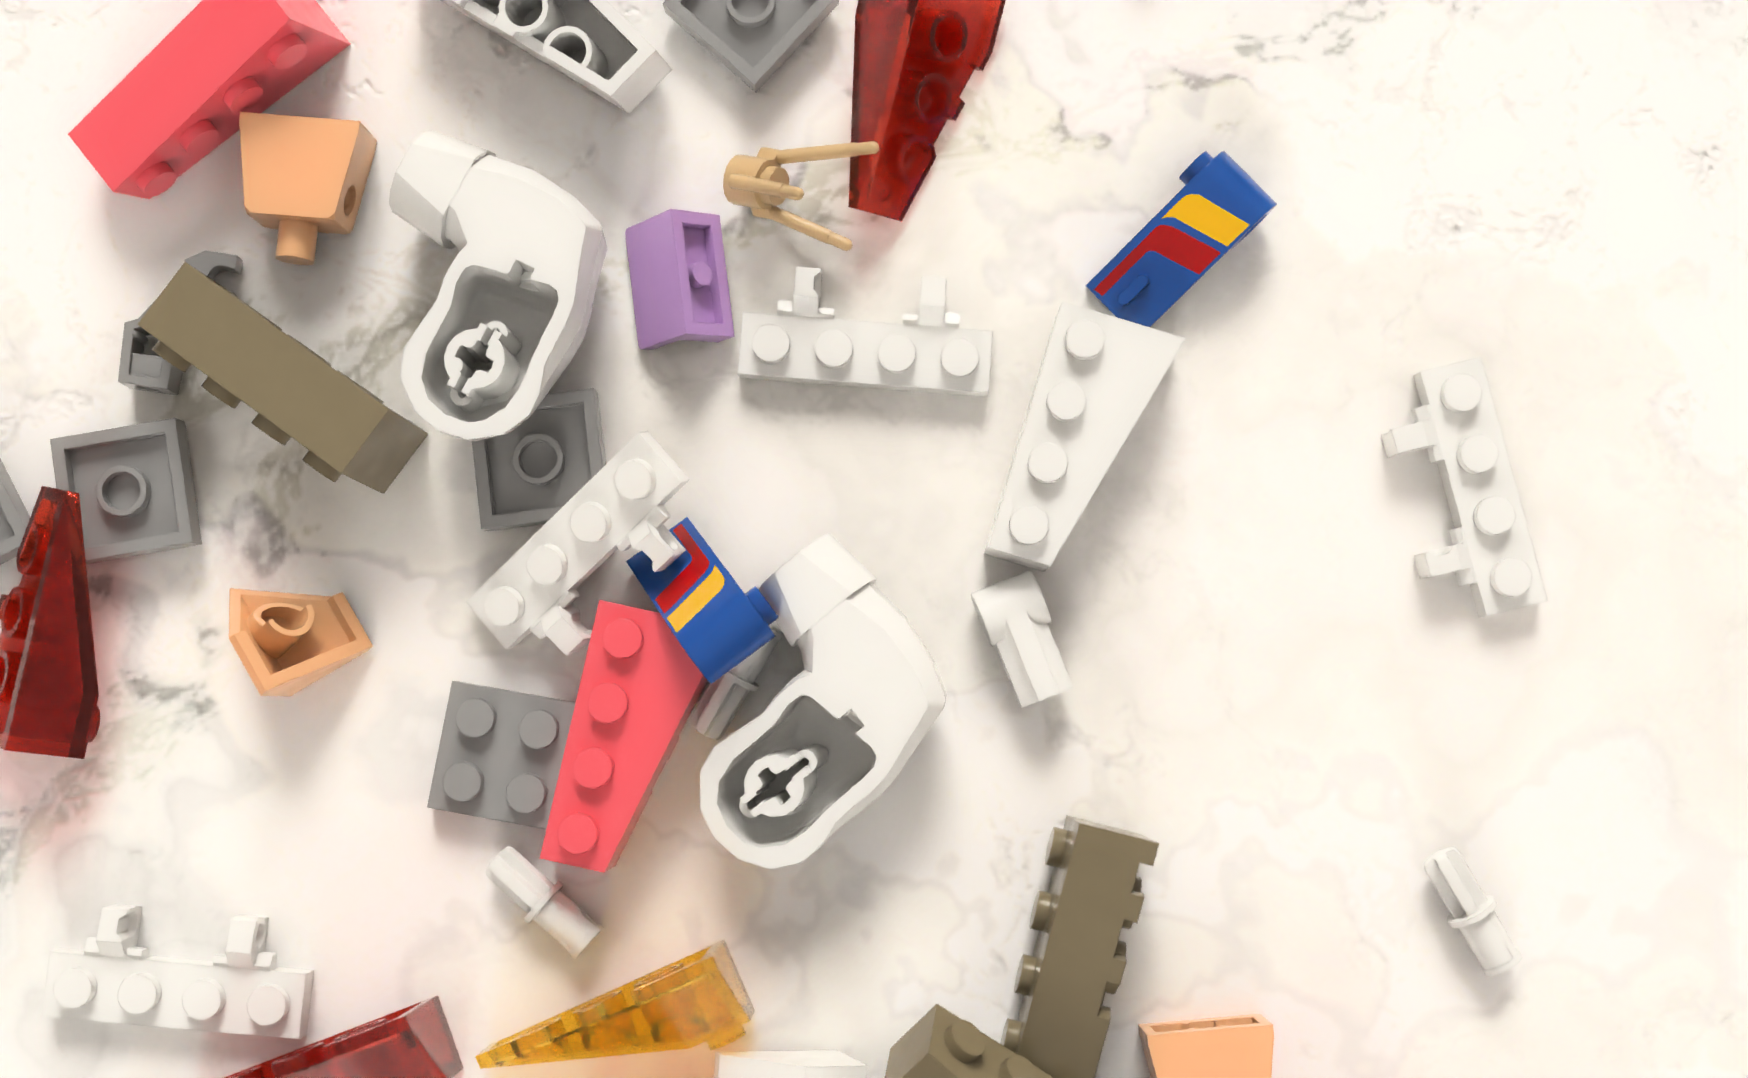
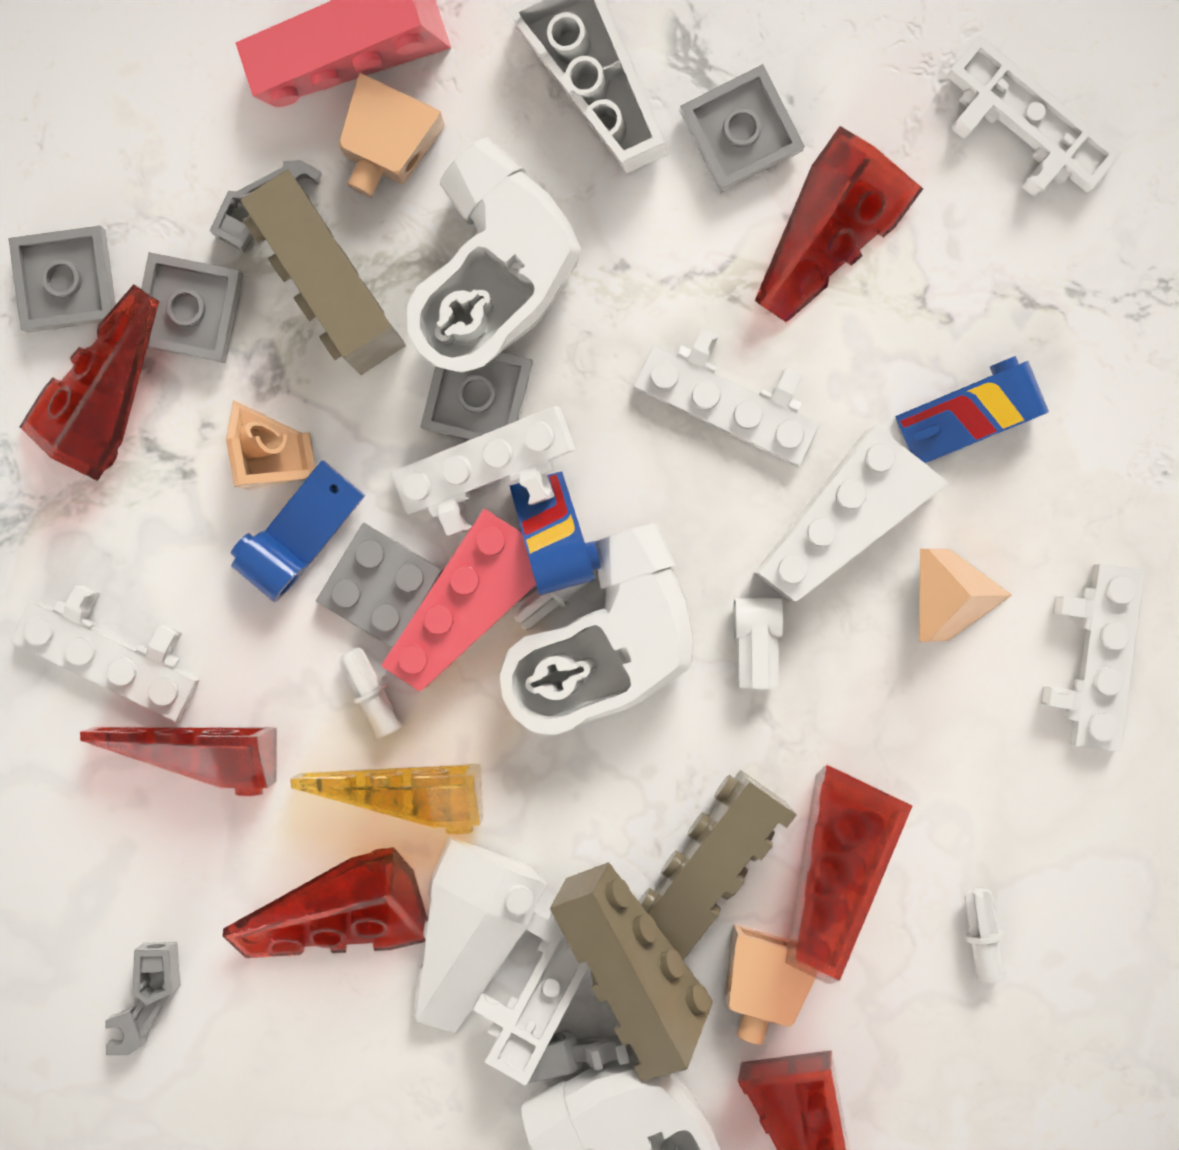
camera: 10 degrees right, 5 degrees up
lavender panel [625,209,734,350] -> none
tan plant [723,141,880,251] -> none
none -> blue door [230,460,366,602]
none -> clear red wedge [785,764,913,984]
none -> light nougat slope [919,549,1012,642]

